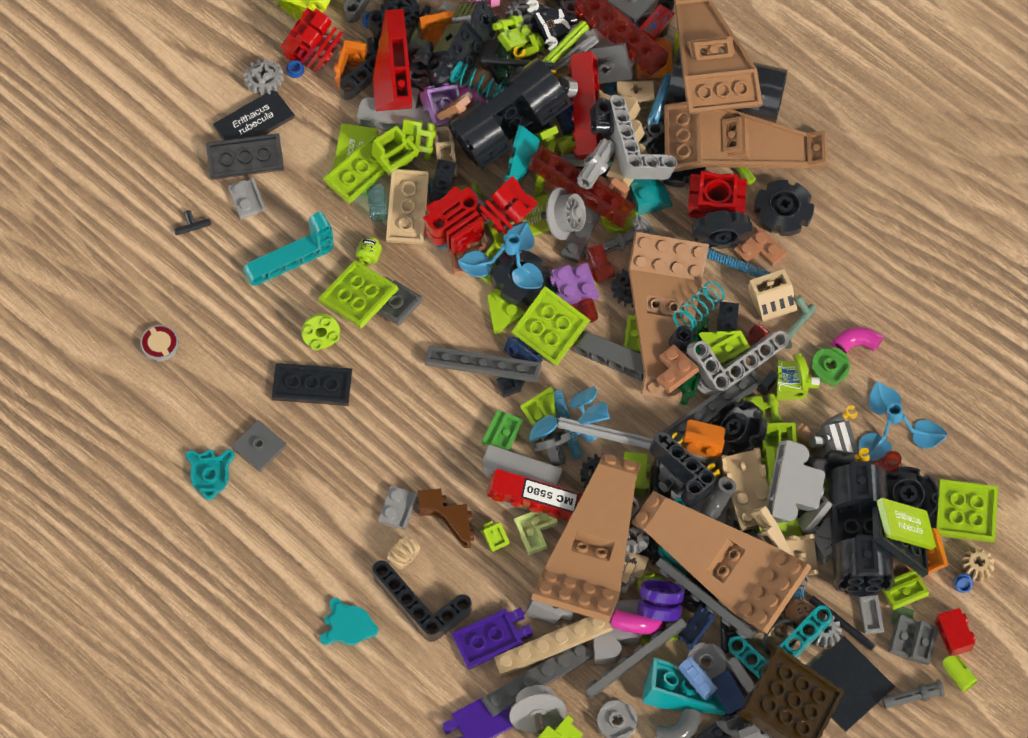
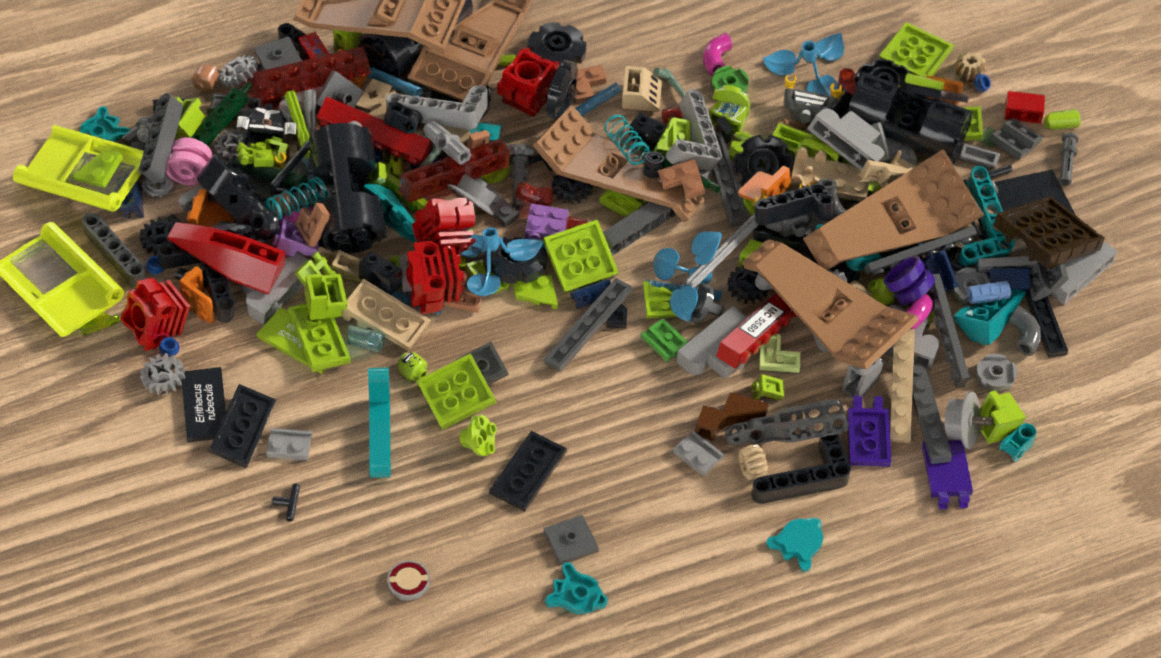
camera: 65 degrees left, 10 degrees down
none -> dark grey piece [725,399,848,445]

